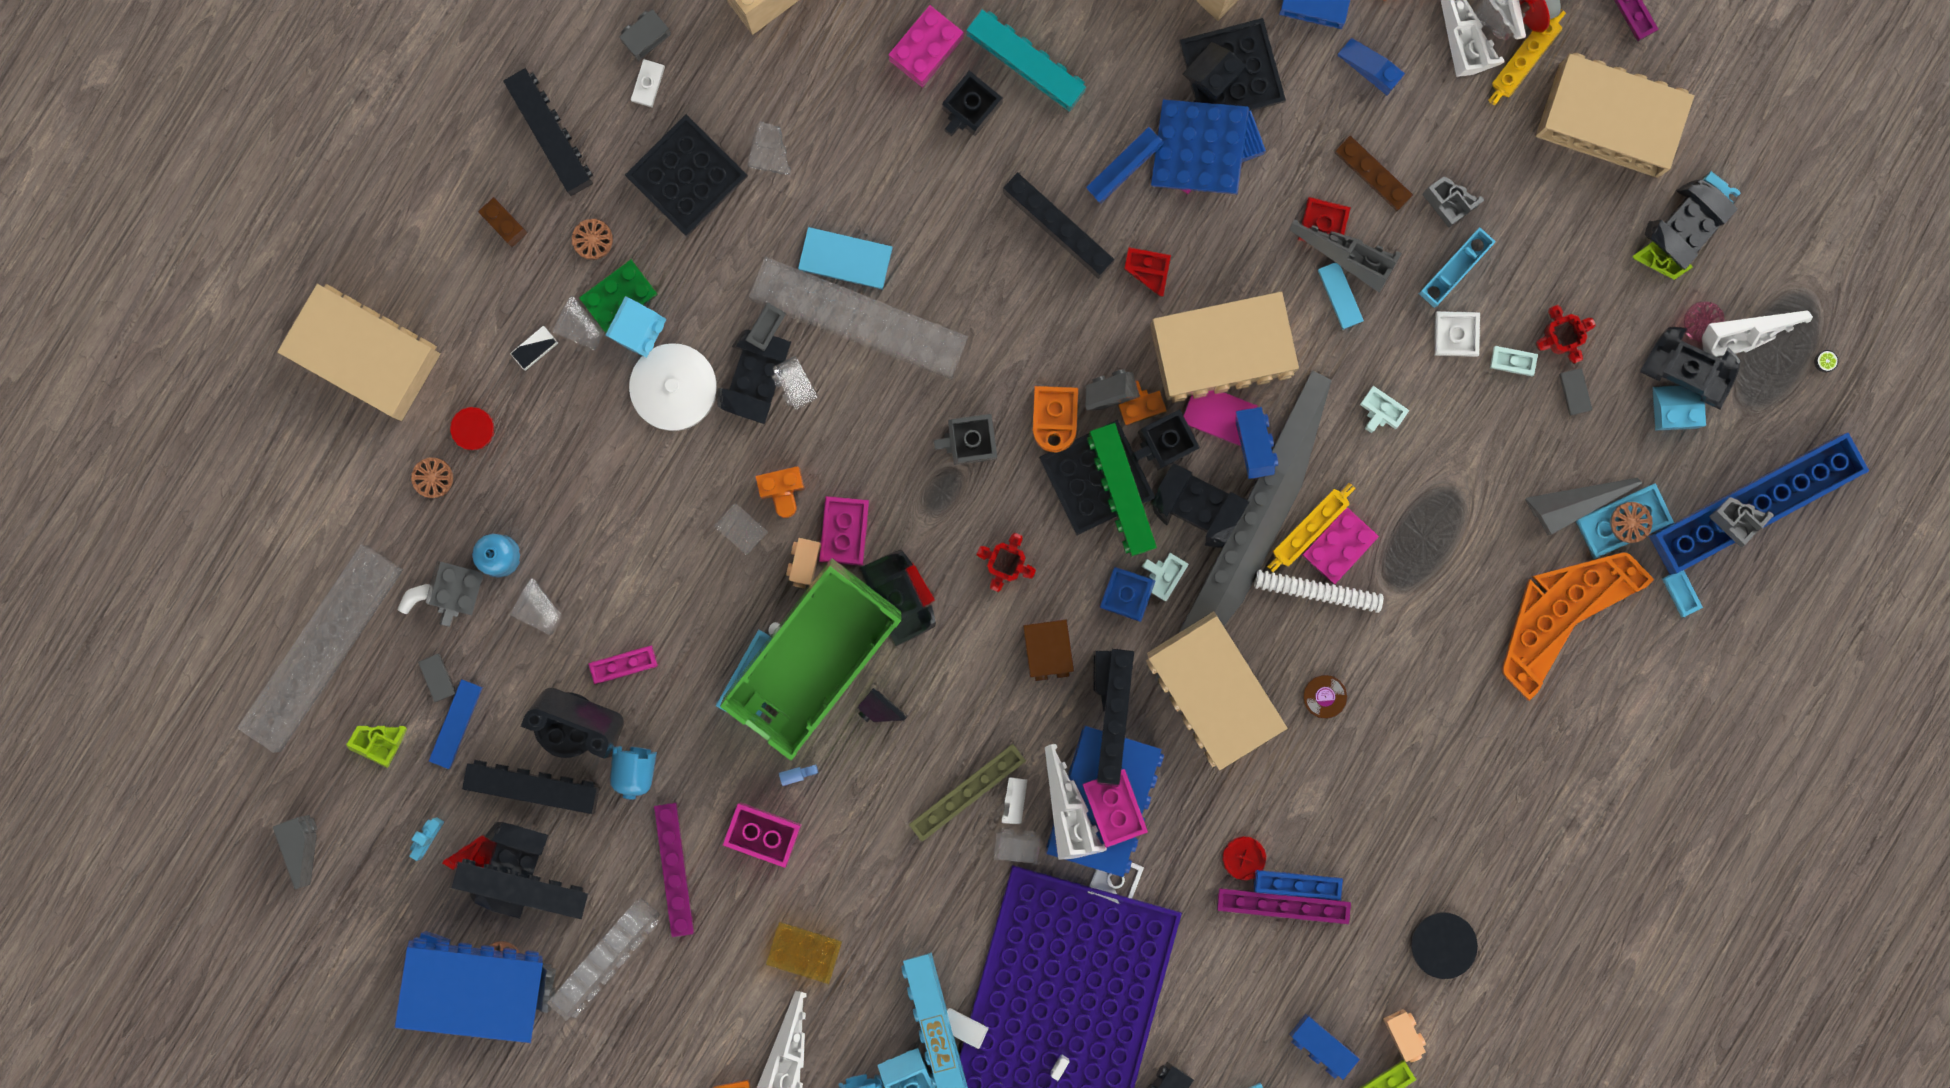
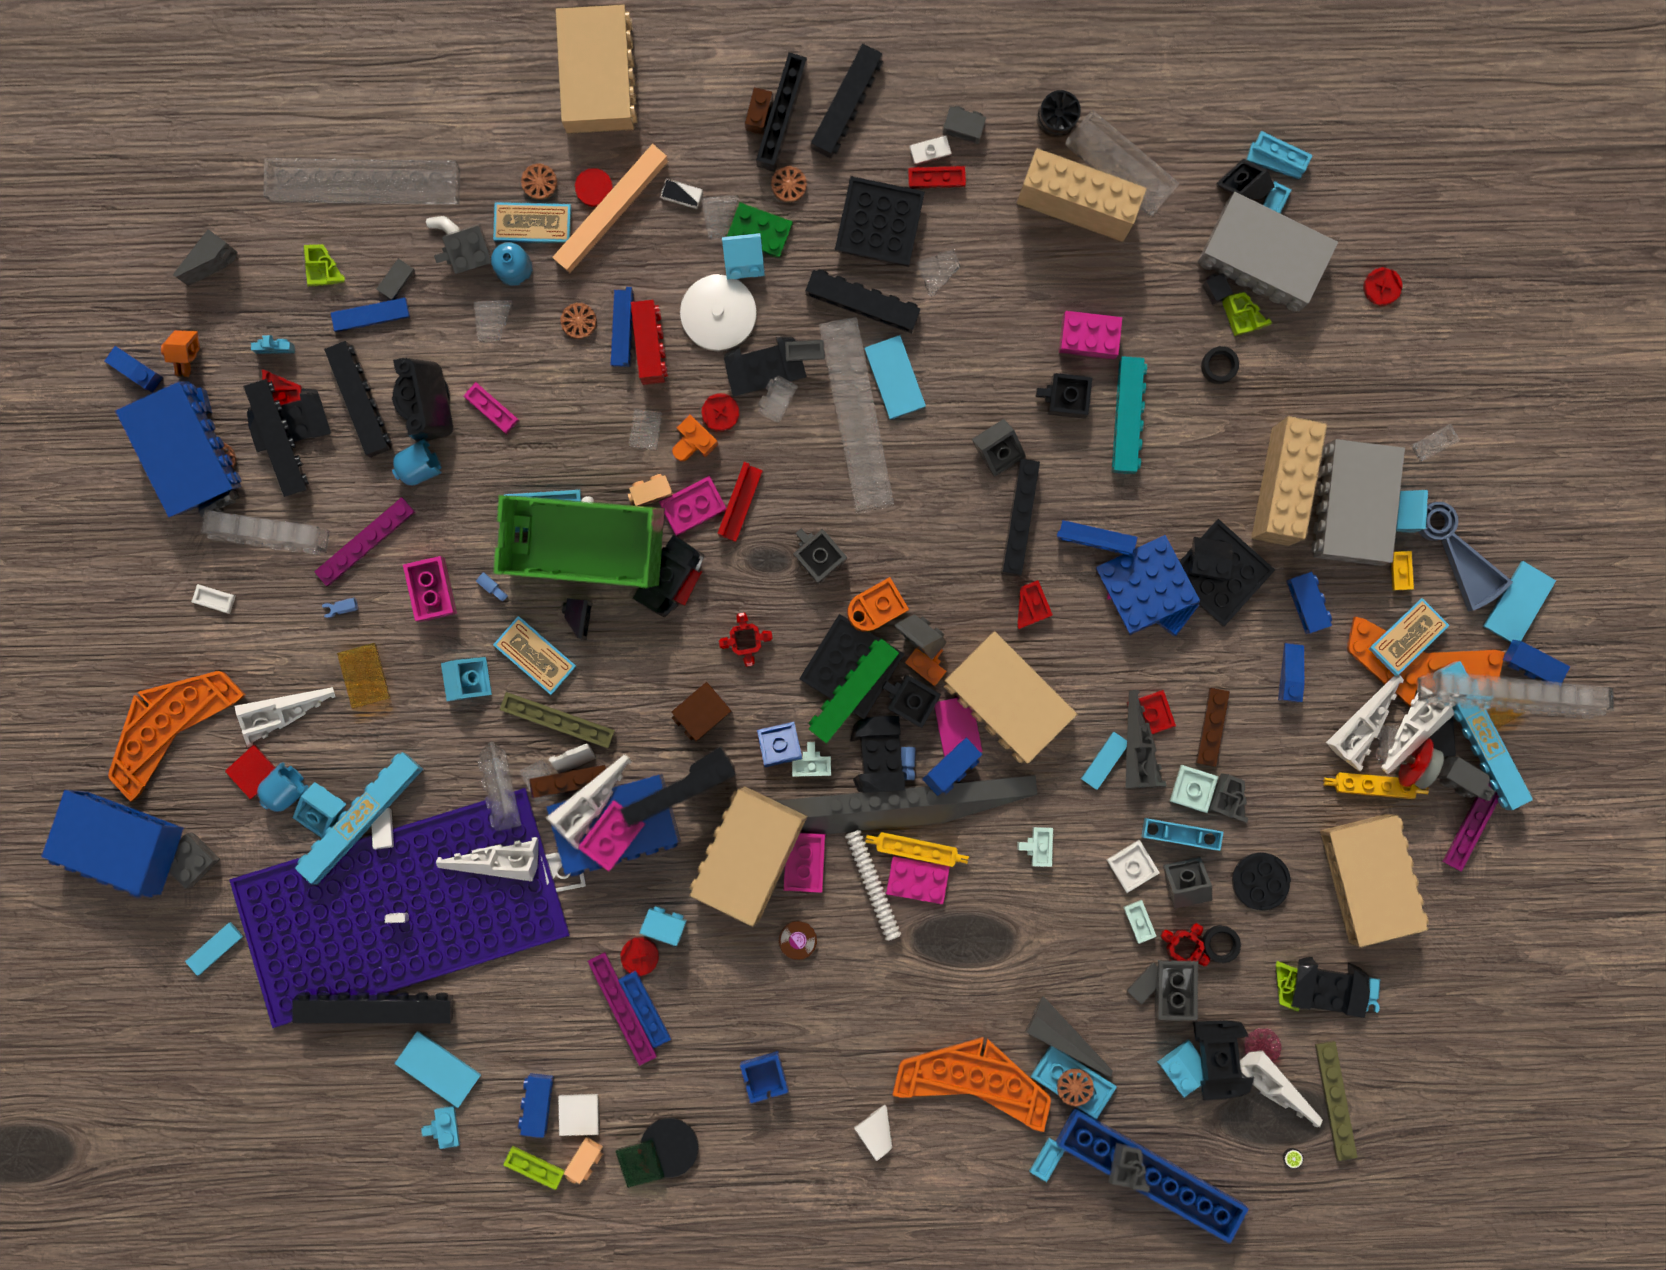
camera: 55 degrees right, 0 degrees up
none -> blue slope [105,346,163,393]
none -> orange brick [161,330,200,377]
none -> white tile [192,584,236,614]
none -> medium blue bar [322,597,358,618]
none -> white wedge [436,837,539,881]
none -> medium azure slope [441,657,492,701]
none -> clear slope [478,742,521,831]
none -> tile [493,202,571,243]
none -> tile [493,616,576,695]
none -> reddish brown plate [529,765,606,799]
none -> light nougat tile [552,144,668,273]
none -> white tile [559,1094,599,1136]
none -> nougat wheel [560,303,597,339]
none -> blue fence [611,287,634,367]
none -> clear green tile [615,1140,664,1188]
none -> red brick [631,299,668,385]
none -> medium azure slope [640,906,687,946]
none -> red tile [702,393,739,432]
none -> red fence [717,462,763,542]
none -> blue piece [740,1051,789,1103]
none -> black brick [756,52,807,172]
none -> dark pink plate [784,833,825,893]
none -> black brick [805,269,921,334]
none -> white slope [854,1105,892,1161]
none -> medium blue bar [901,747,916,780]
none -> red plate [908,166,966,188]
none -> dark grey slope [972,419,1026,477]
none -> dark grey slope [1155,960,1198,1021]
none -> dark grey slope [1163,857,1212,909]
none -> light aqua tile [1170,765,1218,813]
none -> black tyre [1202,925,1241,963]
none -> black tile [1232,852,1291,911]
none -> olive plate [1315,1041,1357,1161]

